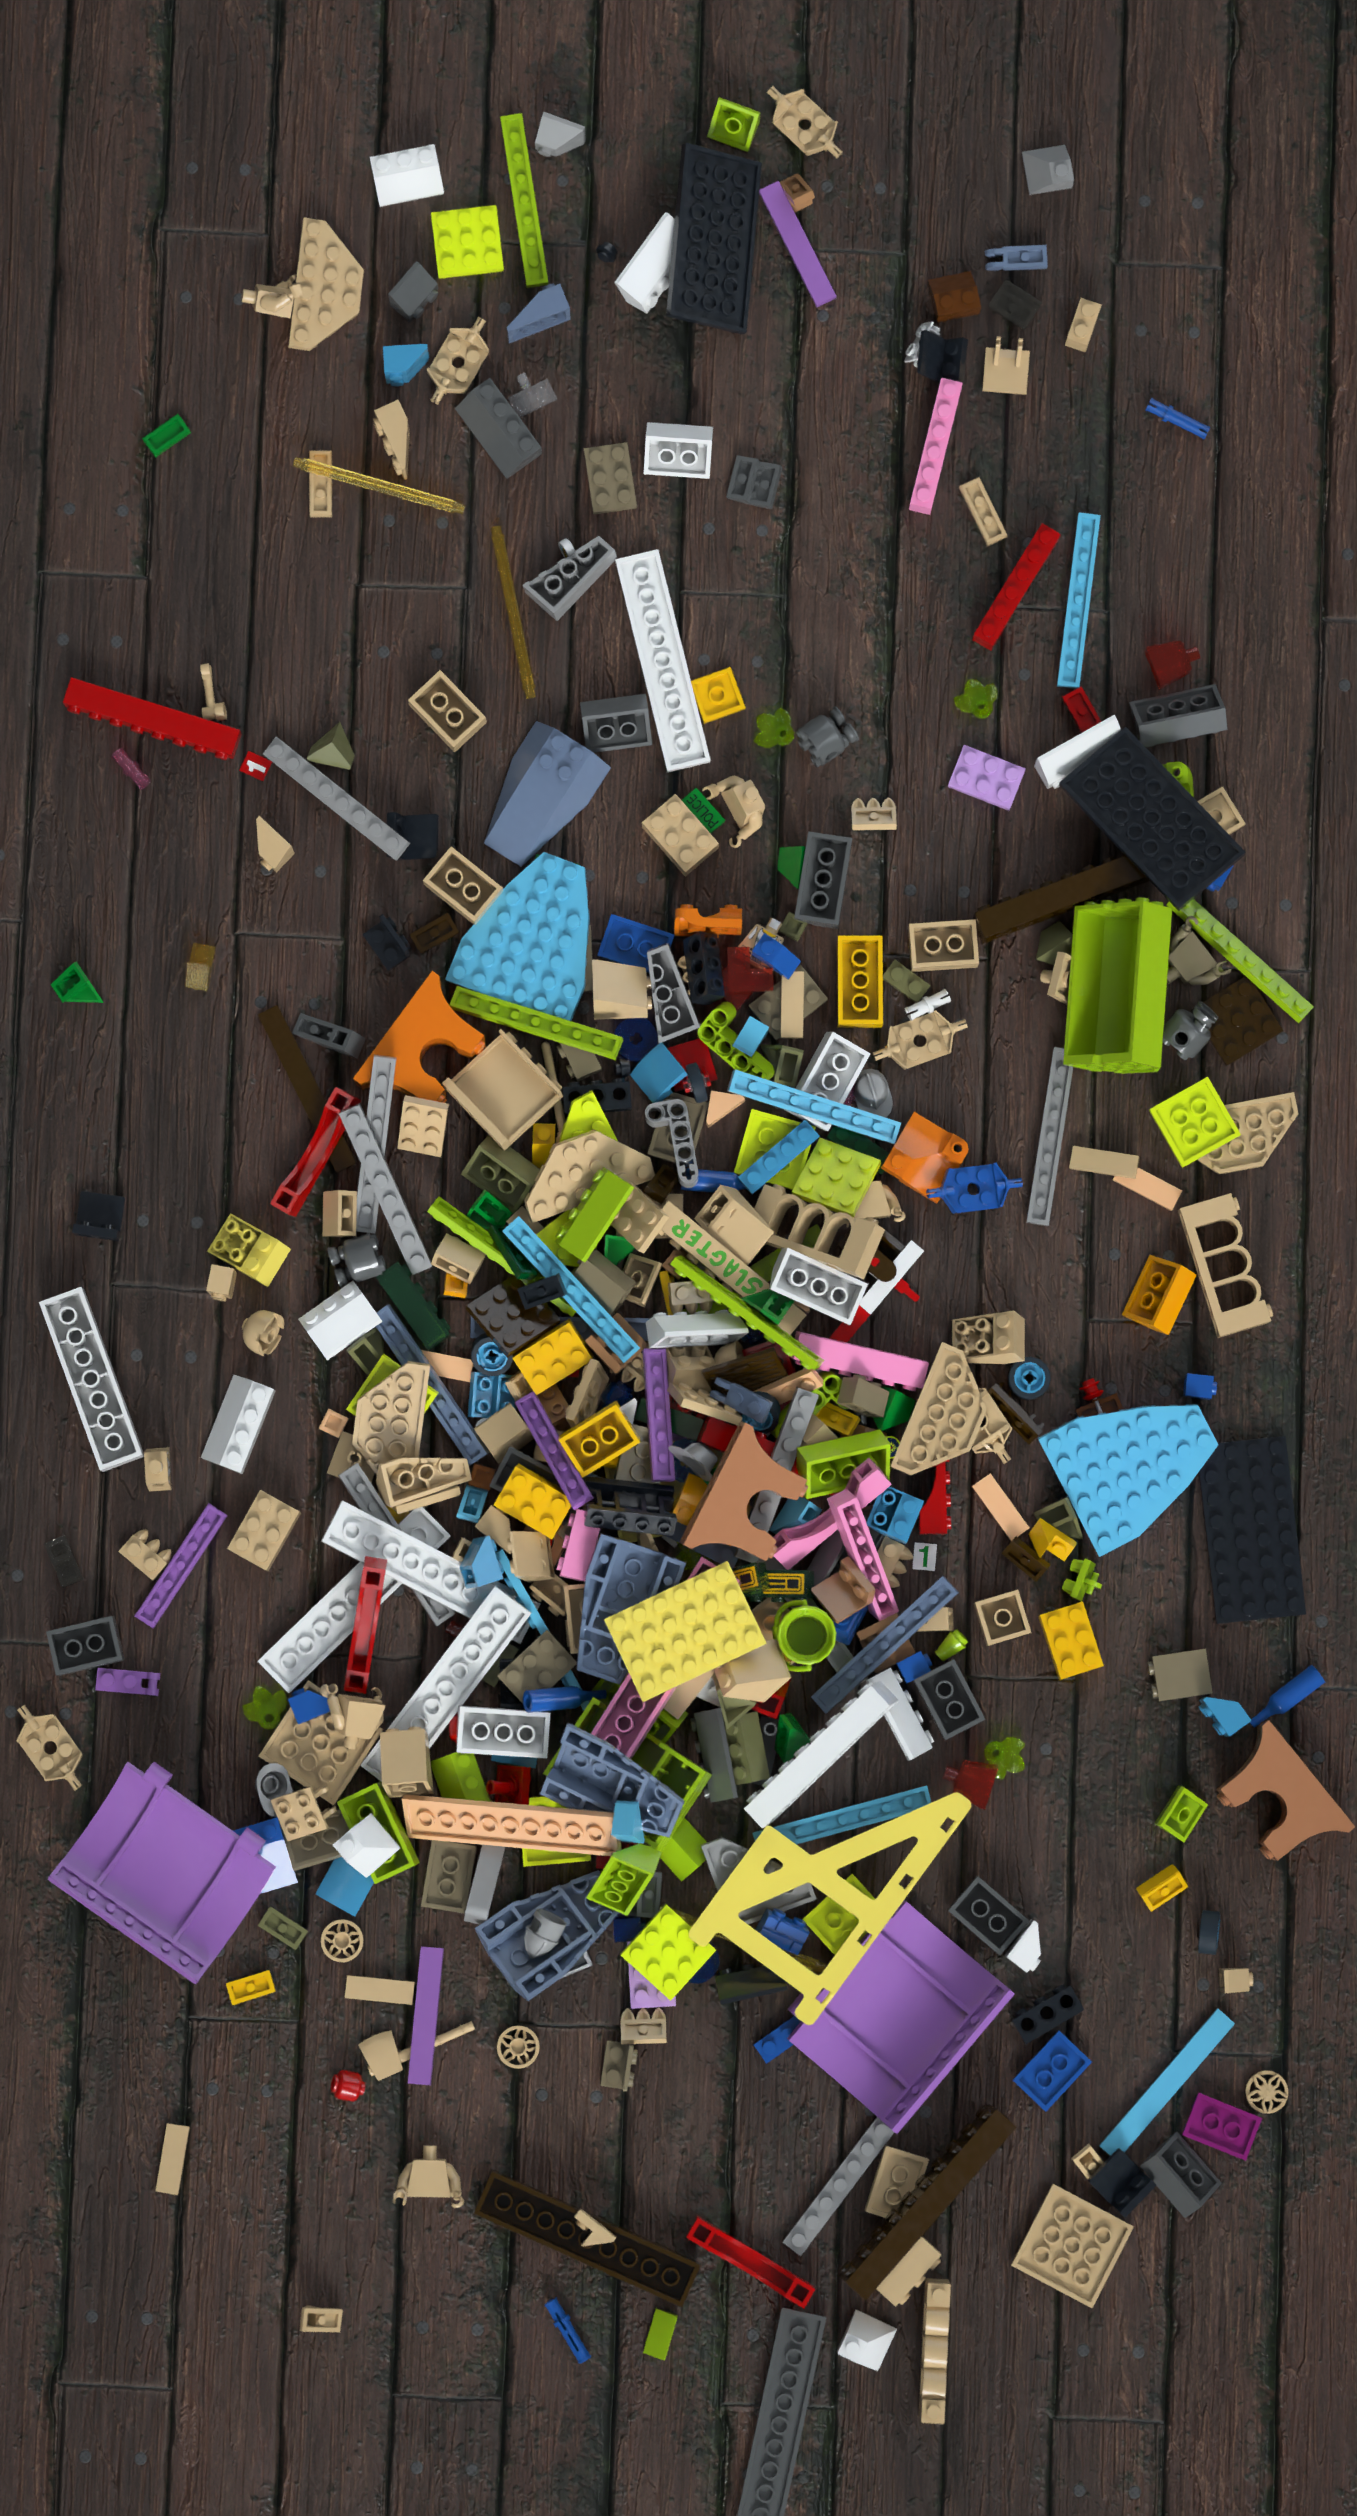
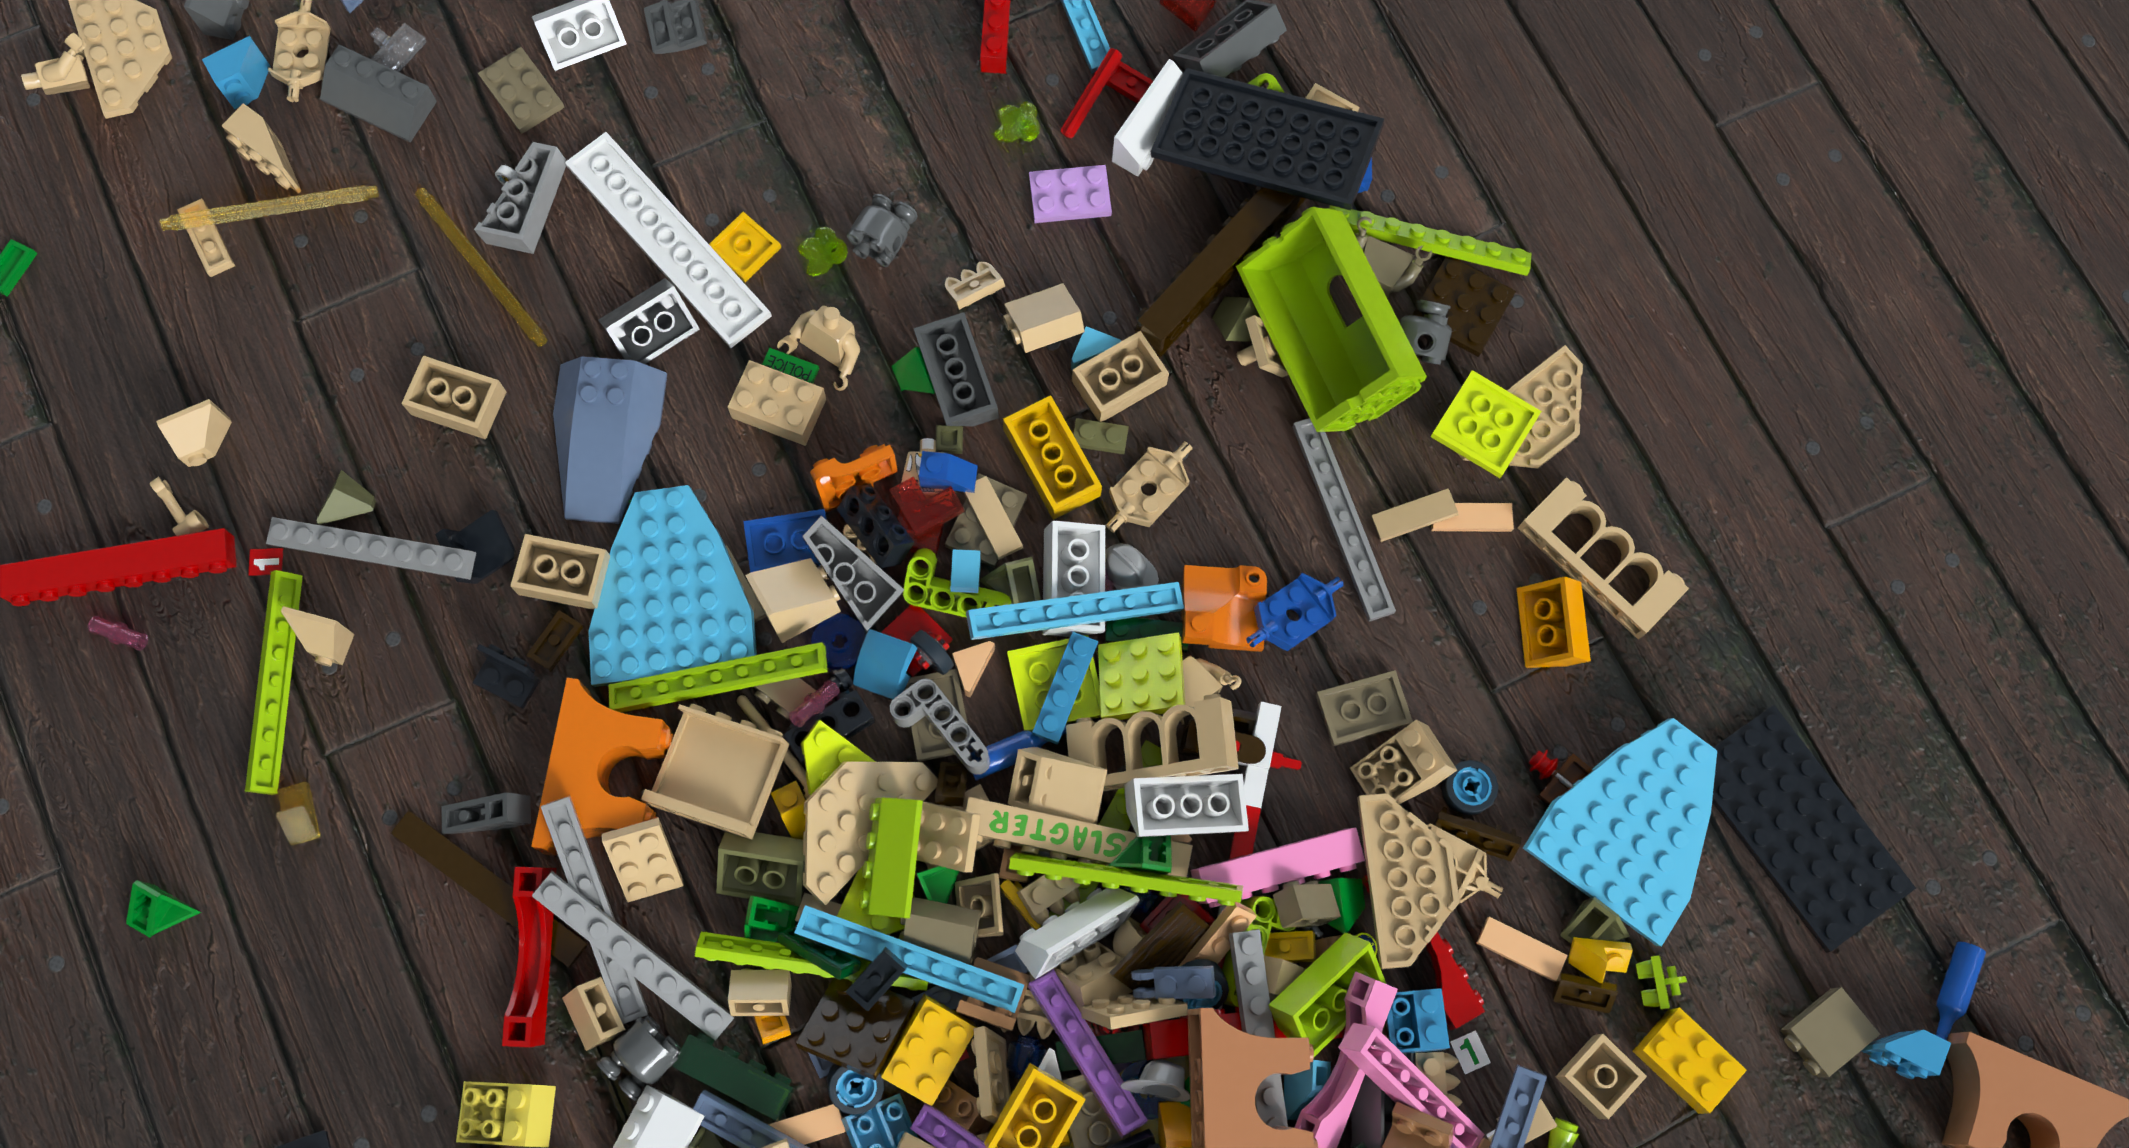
camera: 30 degrees left, 10 degrees down
tan tile [505,1371,533,1401] -> none
white pin [905,989,951,1021] -> none
blue brick [1183,1373,1217,1400] -> none
none -> tan slope [156,399,232,467]
none -> lime plate [245,570,303,795]
none -> clear pink pin [789,680,840,727]
none -> tan brick [1003,283,1085,353]
none -> red axle [1060,48,1122,139]
none -> medium azure slope [1071,326,1121,371]
none -> dark tan plate [1316,670,1413,747]

